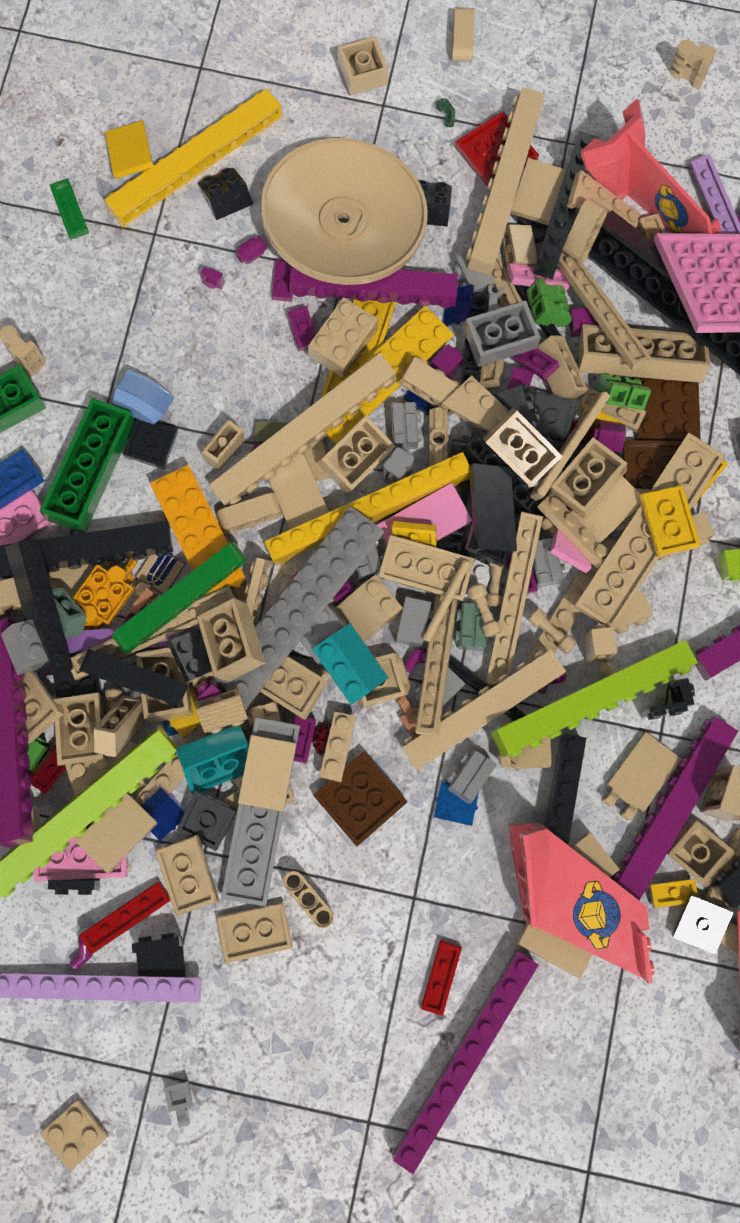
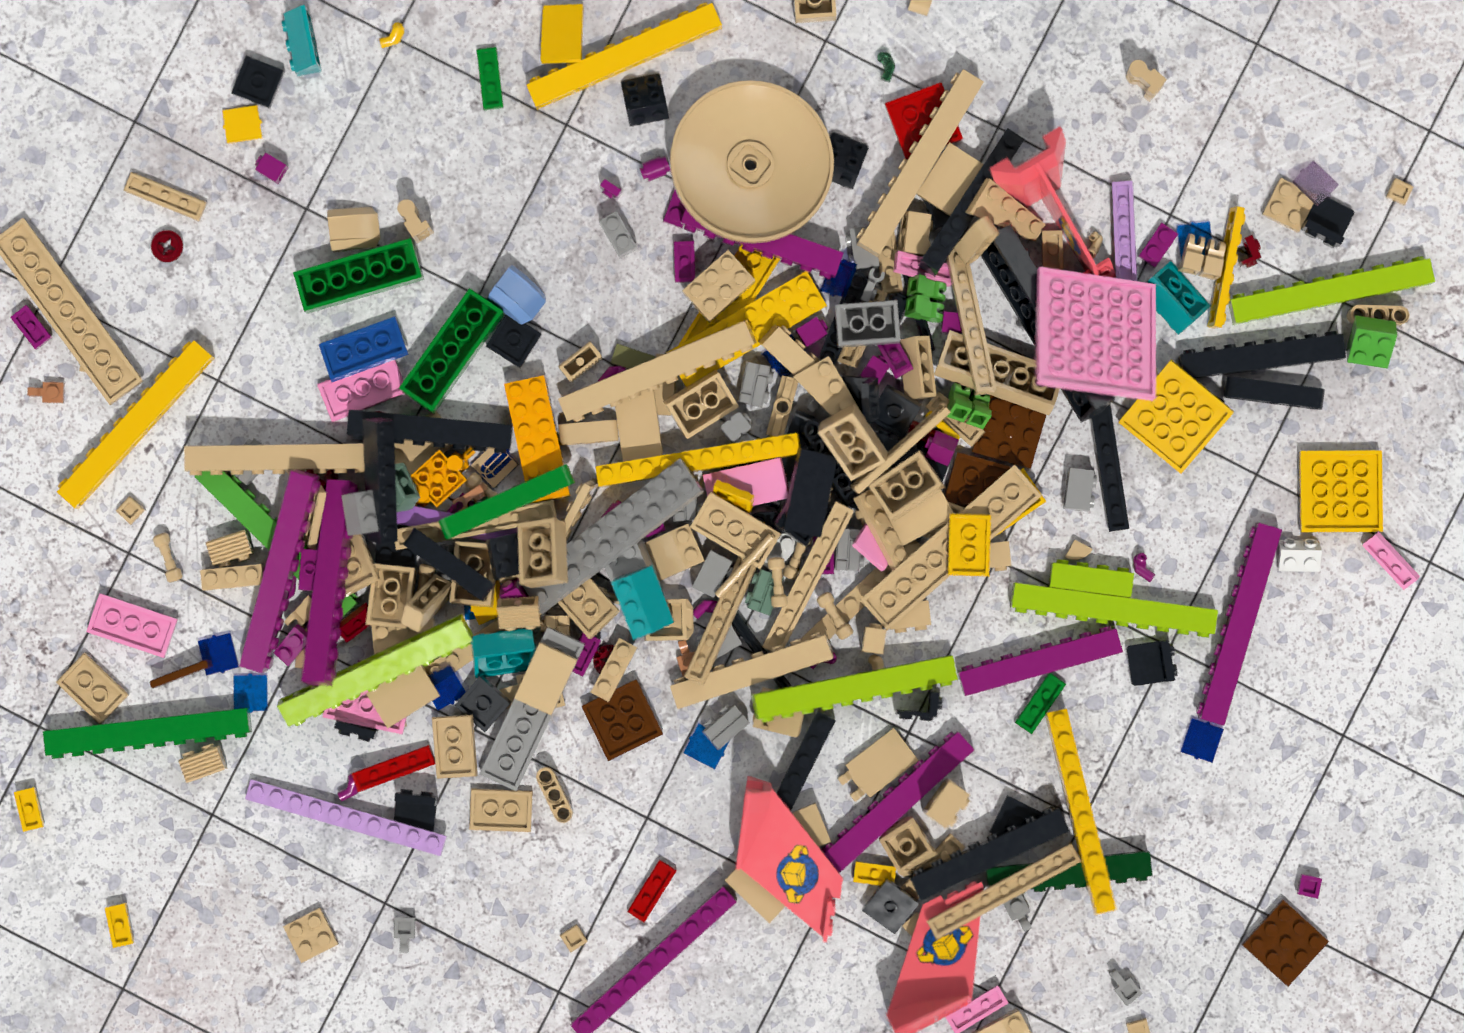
camera: 20 degrees right, 10 degrees up
none -> tan tile [560,924,588,953]
none -> light grey brick [599,211,637,259]

